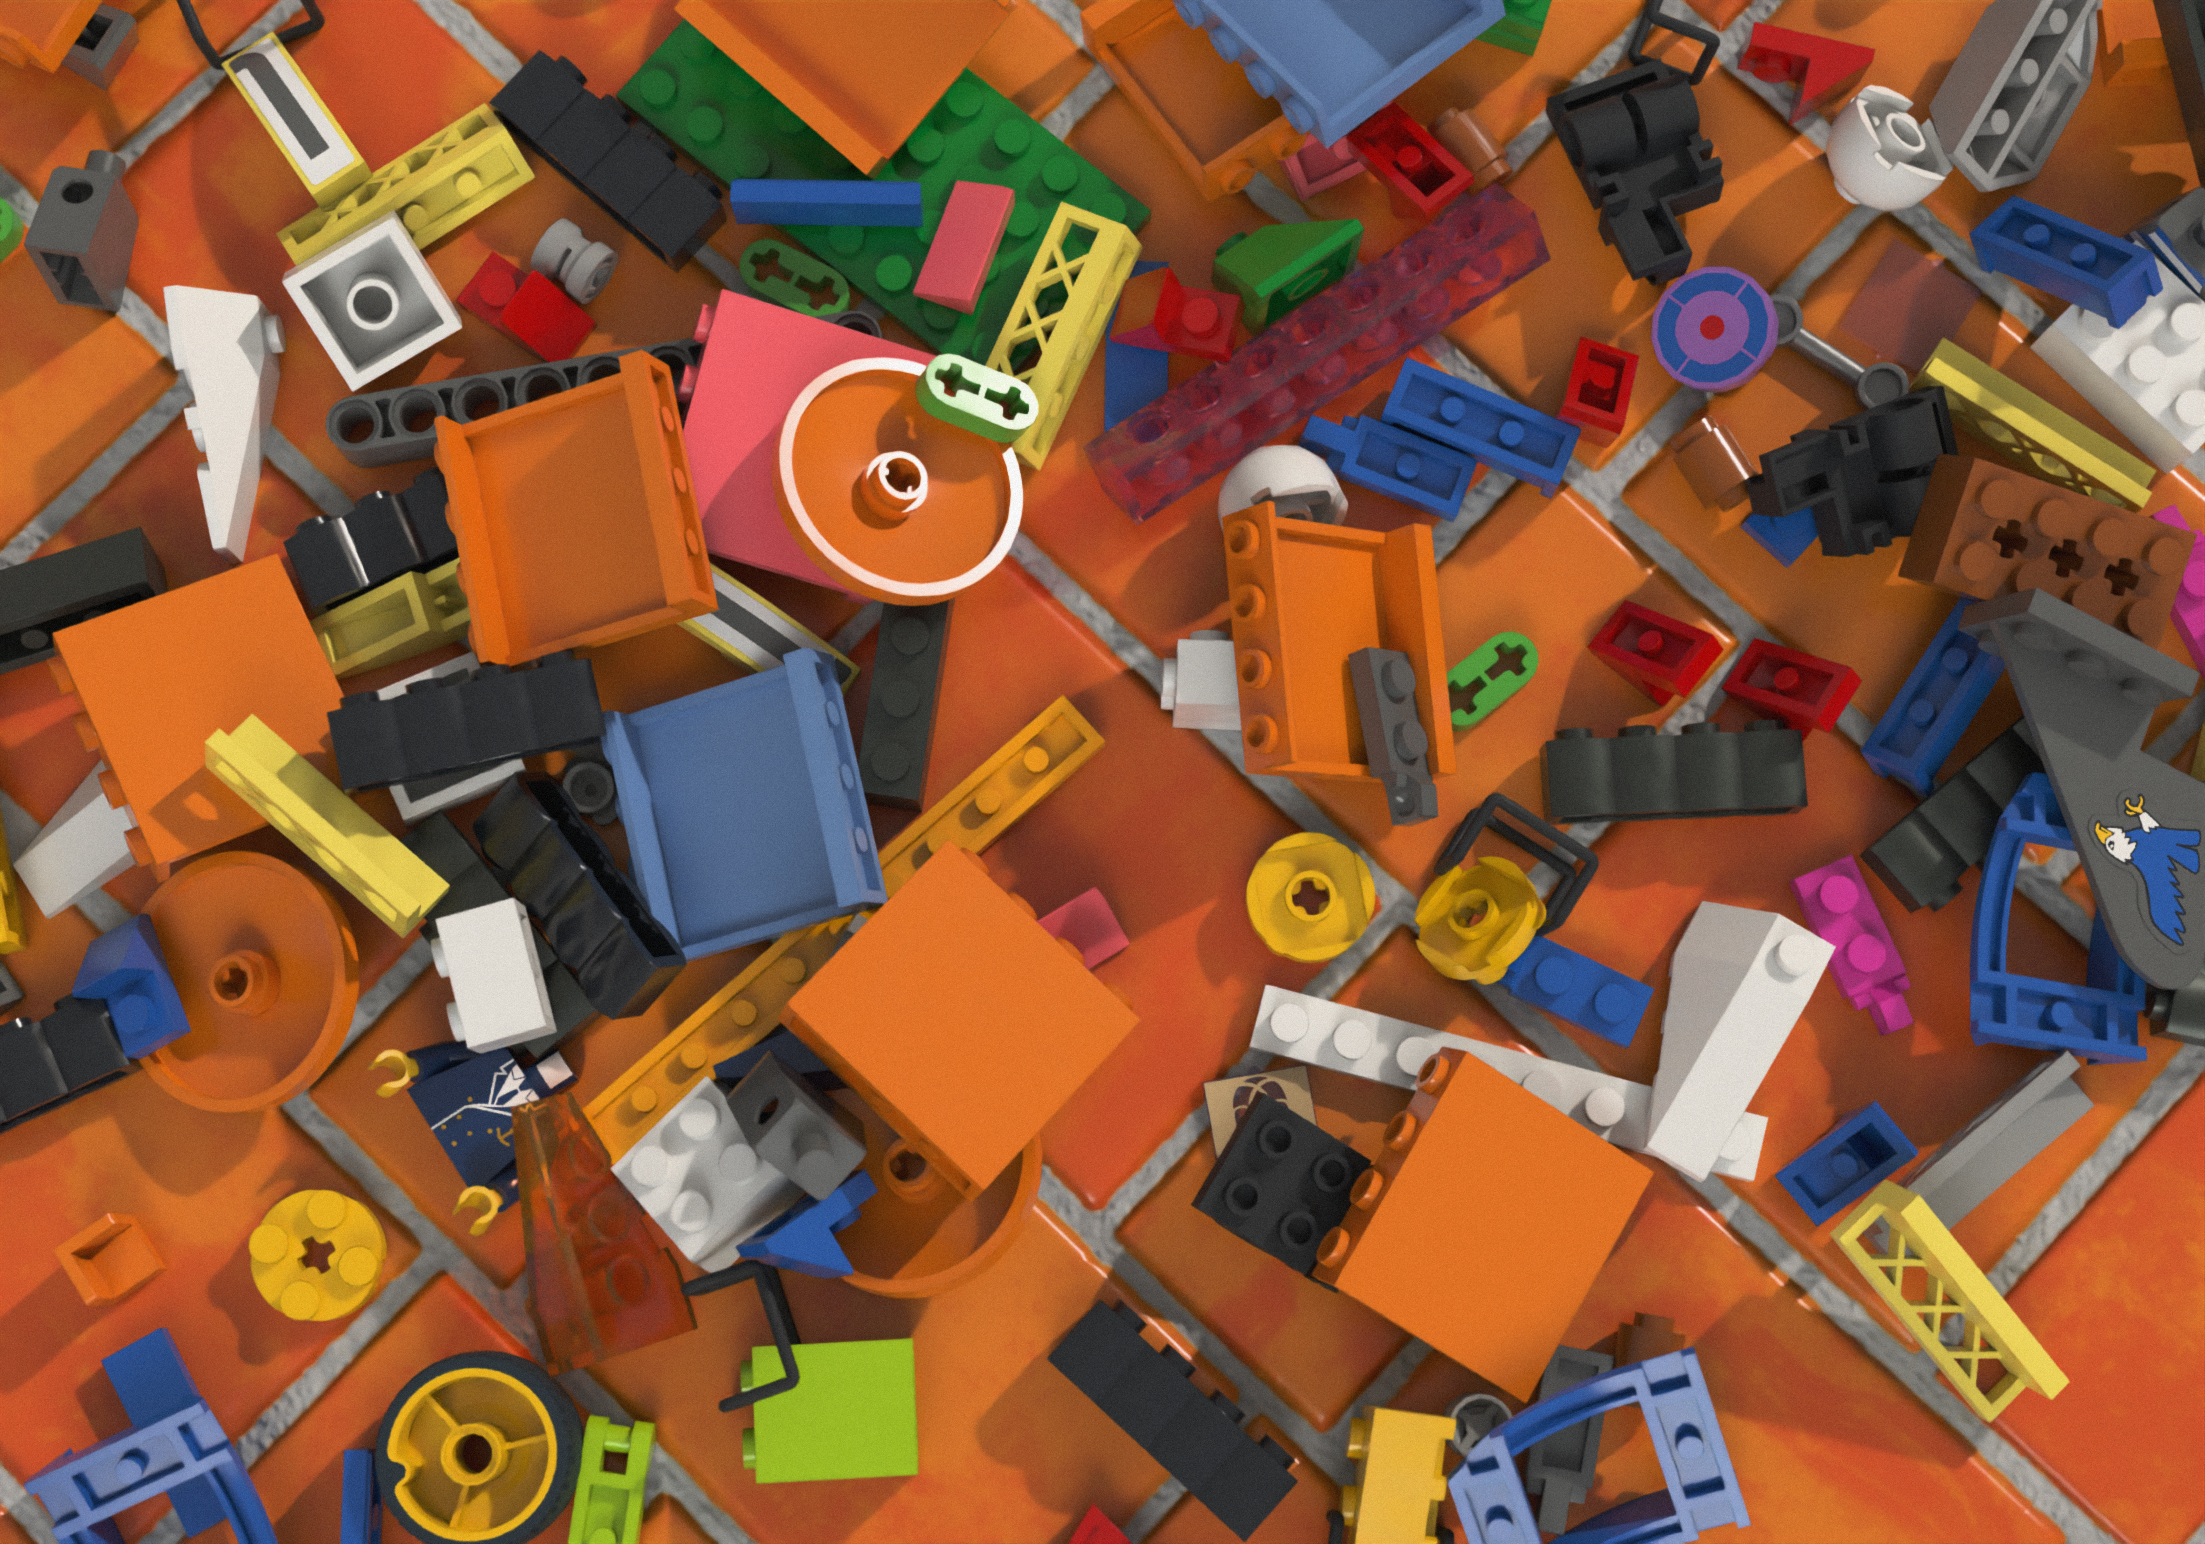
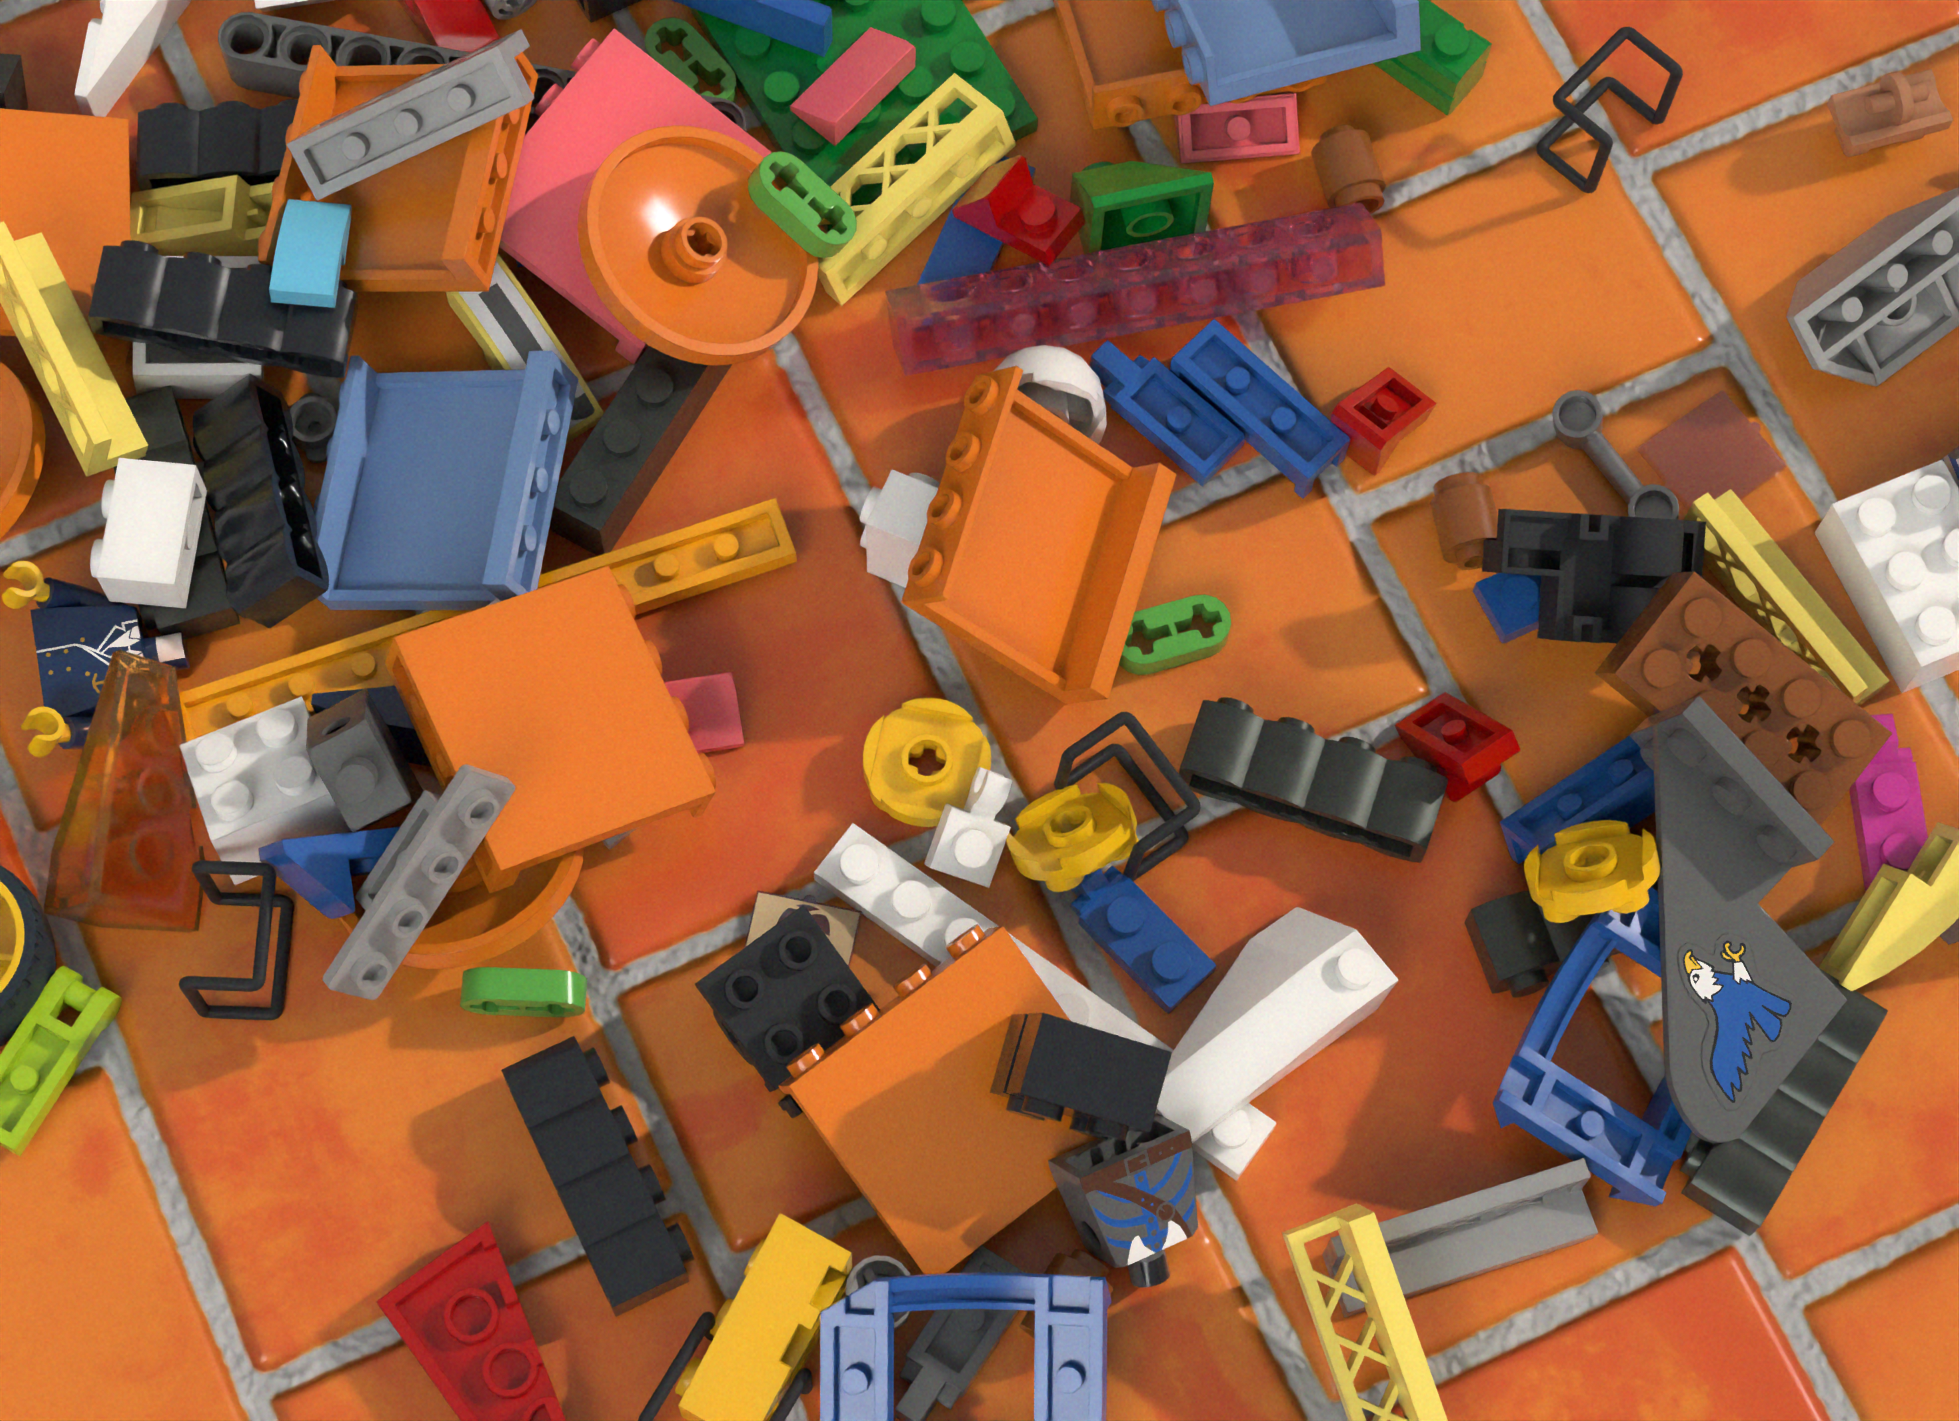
camera: 20 degrees right, 10 degrees down
lime brick [740,1338,919,1484] -> none
red slope [1346,102,1474,219] -> none
dark grey hinge [1348,647,1438,827] -> none
black plate [1545,58,1724,286] -> none
red slope [1587,599,1724,707] -> none
tile [1651,267,1779,392] -> none
red slope [1737,22,1875,125] -> none
blue slope [1774,1101,1919,1226] -> none
dark pink hinge [1789,855,1914,1036] -> none
white cylinder [1826,85,1954,211] -> none
blue container [1969,195,2163,329] -> none
none -> medium azure slope [269,199,352,308]
none -> light grey fence [287,29,535,201]
none -> light grey bracket [322,764,515,1000]
none -> bright green beam [460,967,587,1017]
none -> white plate [924,767,1012,888]
none -> black piece [990,1012,1172,1141]
none -> torso [1048,1113,1198,1288]
none -> yellow plate [1524,820,1661,923]

